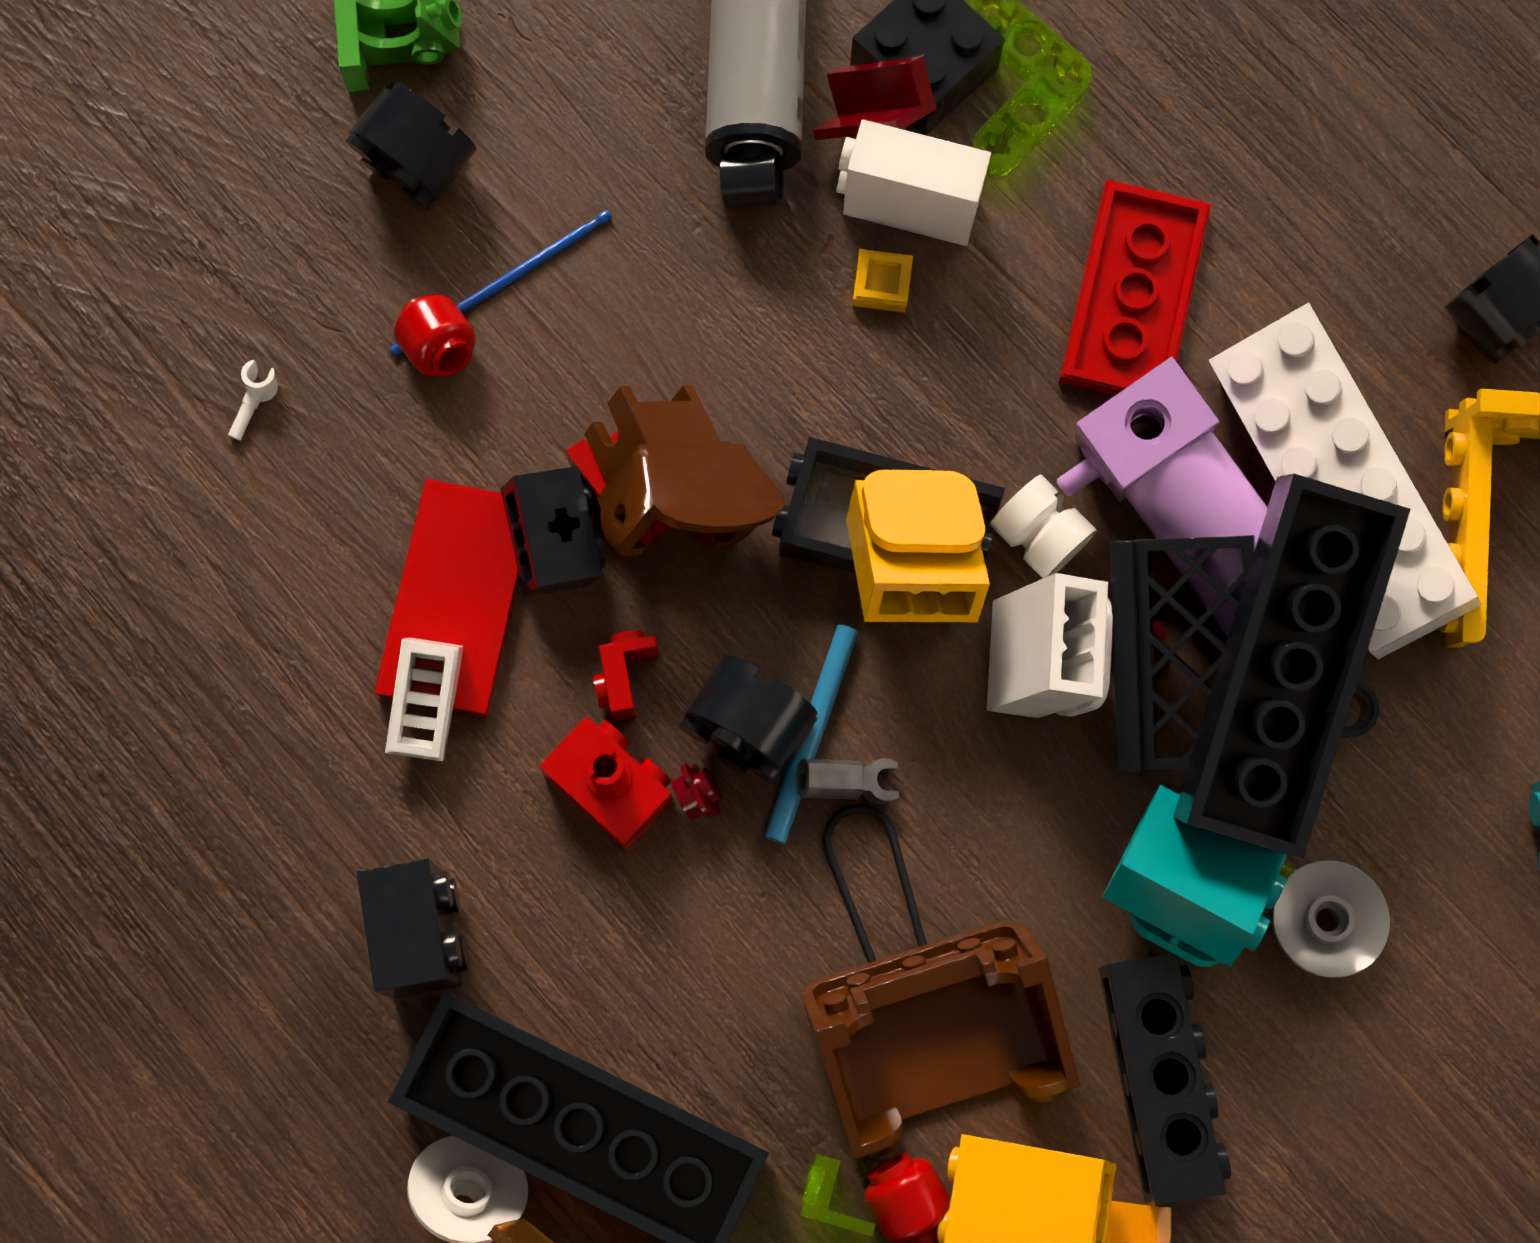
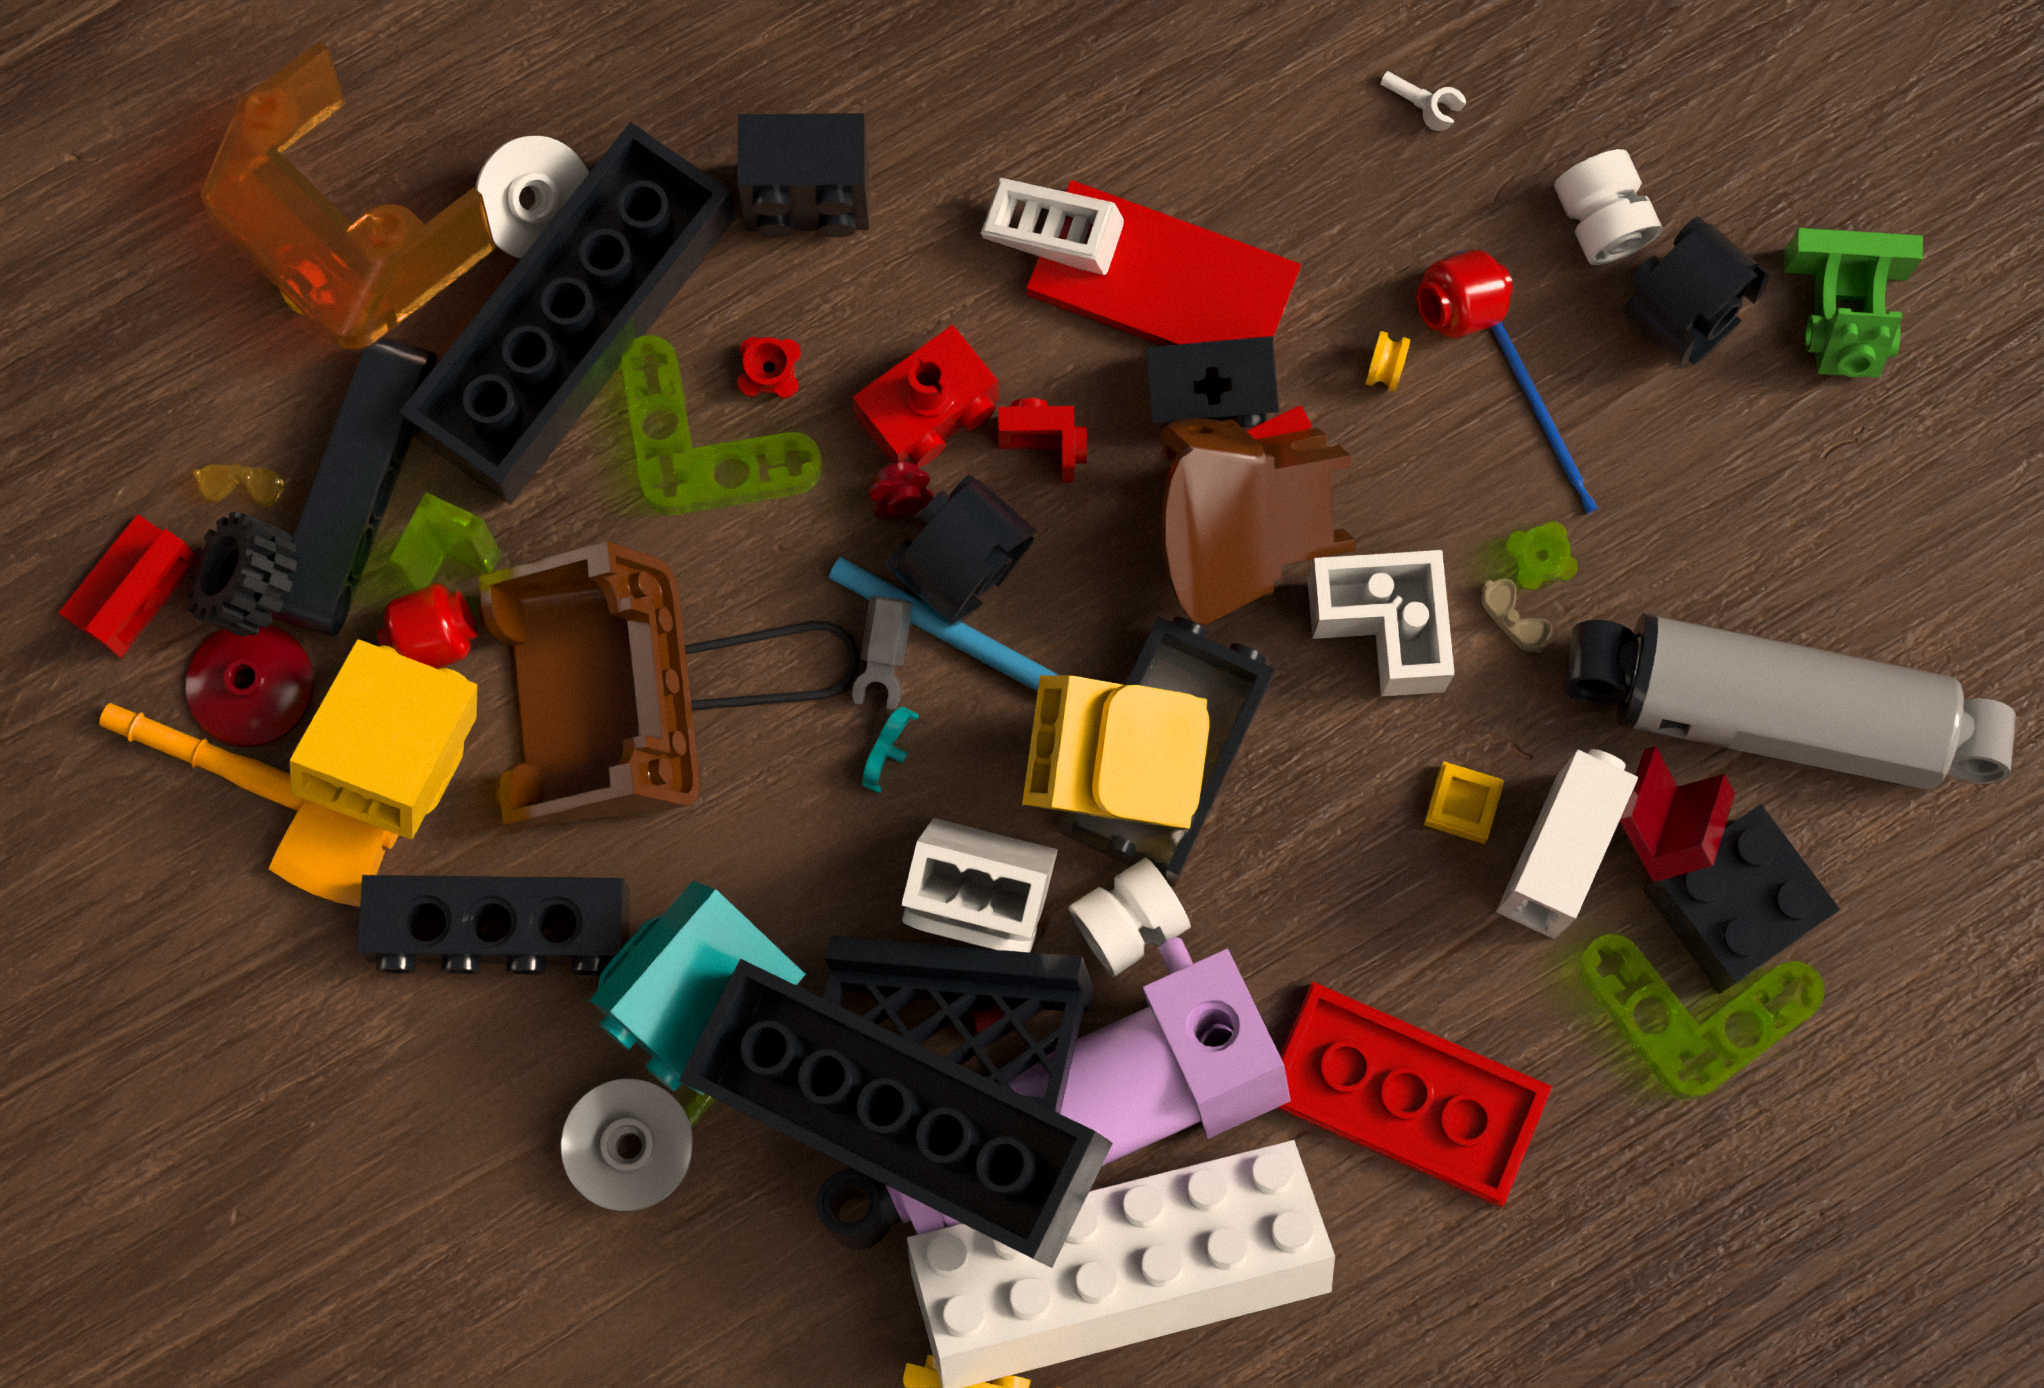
camera: 100 degrees right, 0 degrees up
none -> clear neon green beam [621,335,822,515]
none -> red plate [737,337,801,399]
none -> teal piece [862,706,919,793]
none -> white brick [1307,550,1454,696]
none -> yellow bush [1365,331,1411,392]
none -> dark tan piece [1481,578,1553,654]
none -> clear neon green plate [1506,521,1578,590]
none -> white wheel [1554,149,1663,265]

